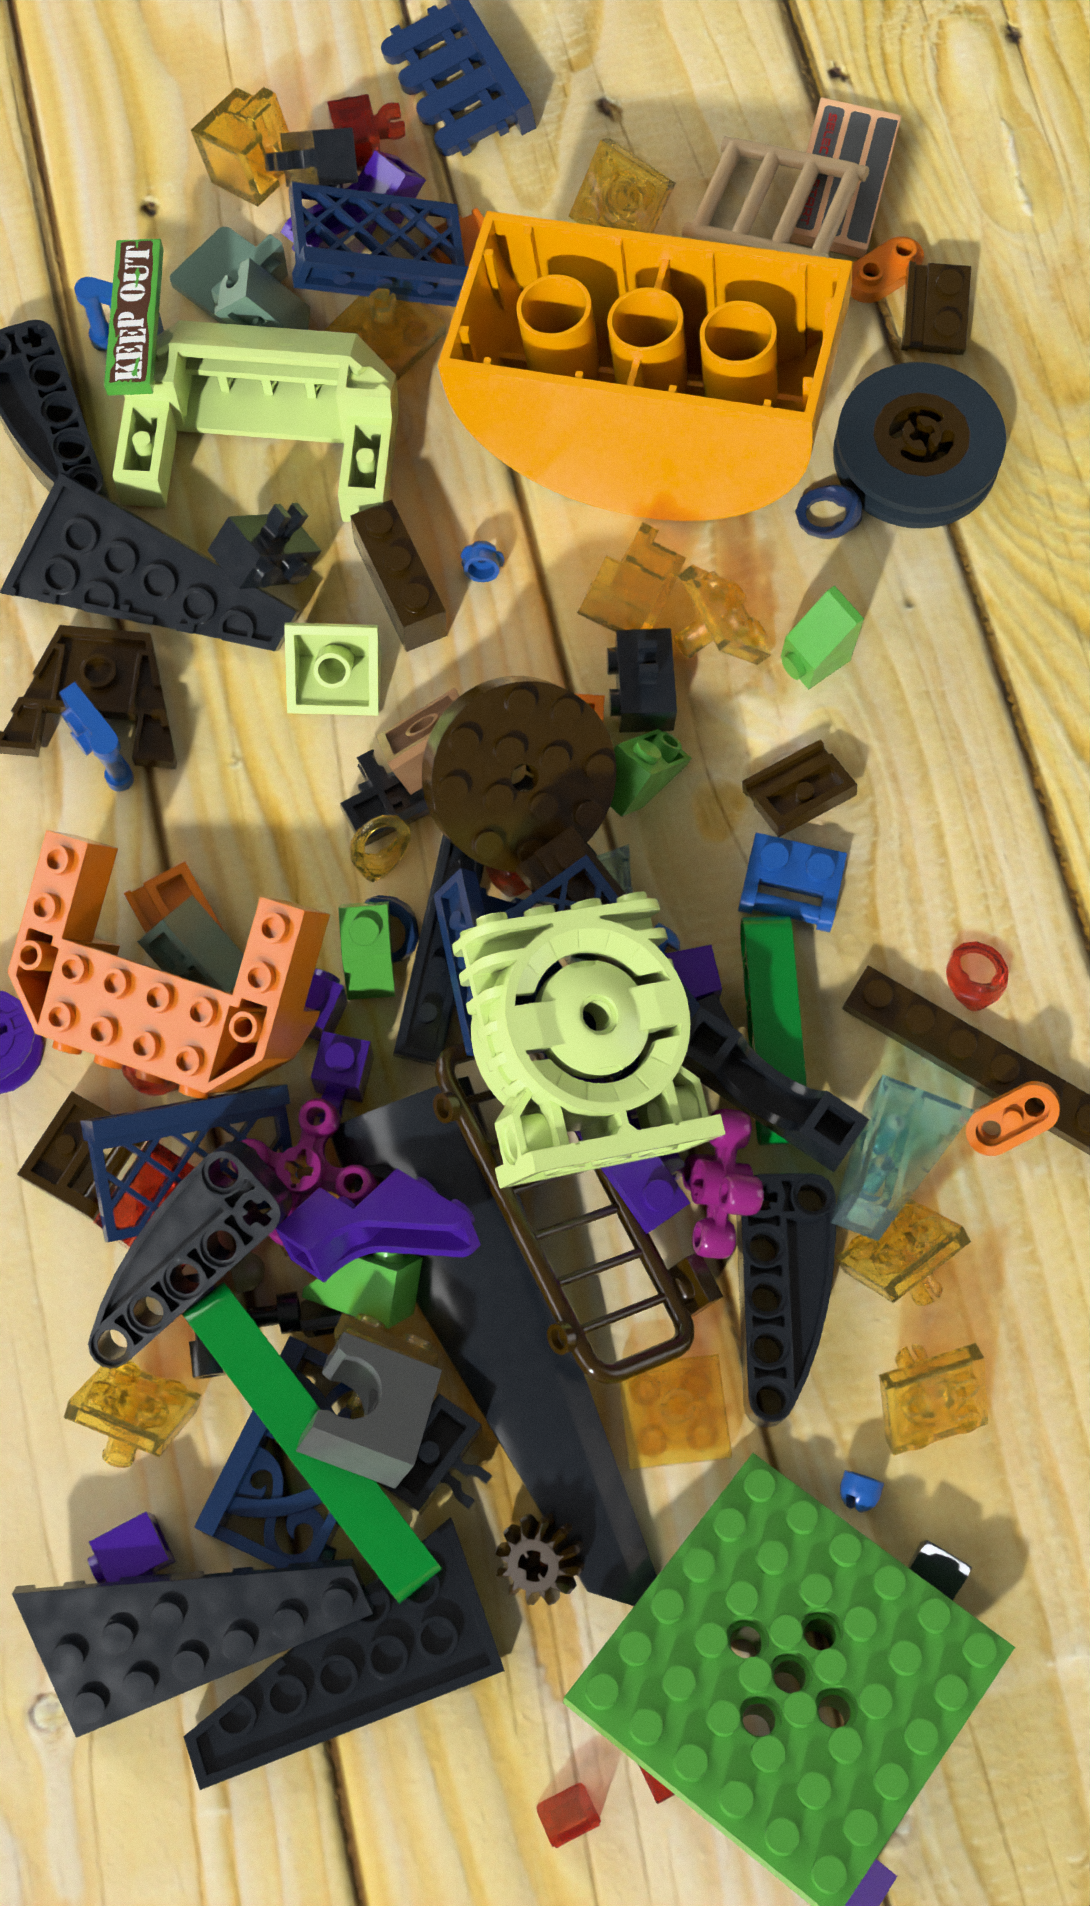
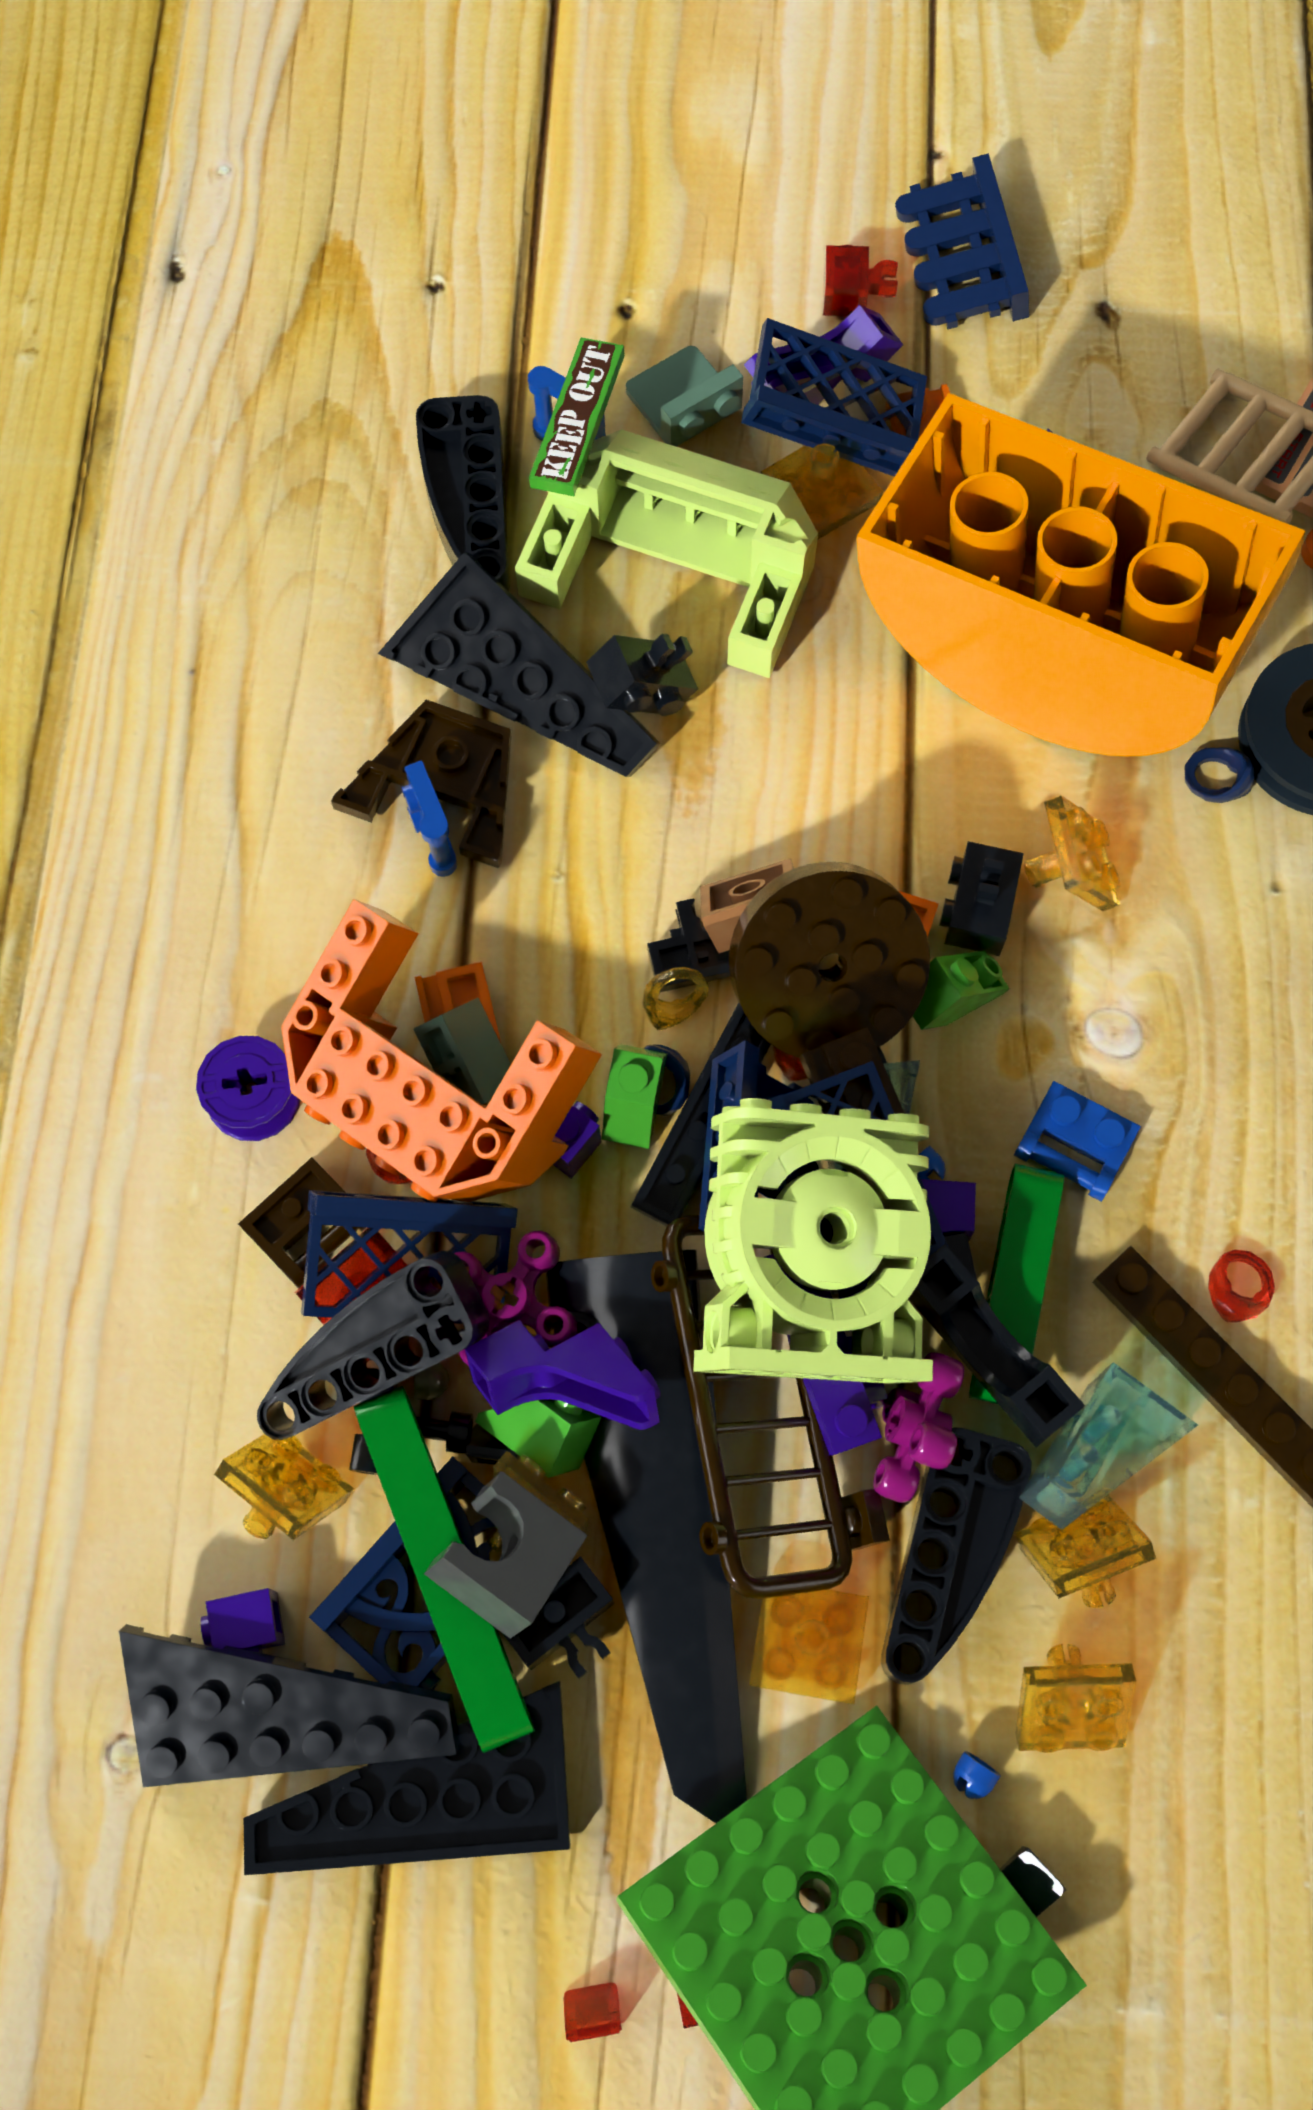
camera: 20 degrees right, 0 degrees up
clear yellow plate [191,87,289,207] -> none
sand green hinge [214,258,310,330] -> none
black brick [264,127,358,189] -> none
yellowish green slope [284,622,382,716] -> none
dark purple brick [310,1031,374,1124] -> none
dark brown brick [350,500,447,652] -> none
blue plate [461,541,505,582] -> none
dark brown gear [495,1513,585,1606] -> none
clear yellow plate [568,137,676,234] -> none
clear yellow plate [577,522,686,632] -> none
dark brown plate [742,740,857,837] -> none
bright green slope [781,585,864,690] -> none
orange plate [966,1081,1060,1156] -> none

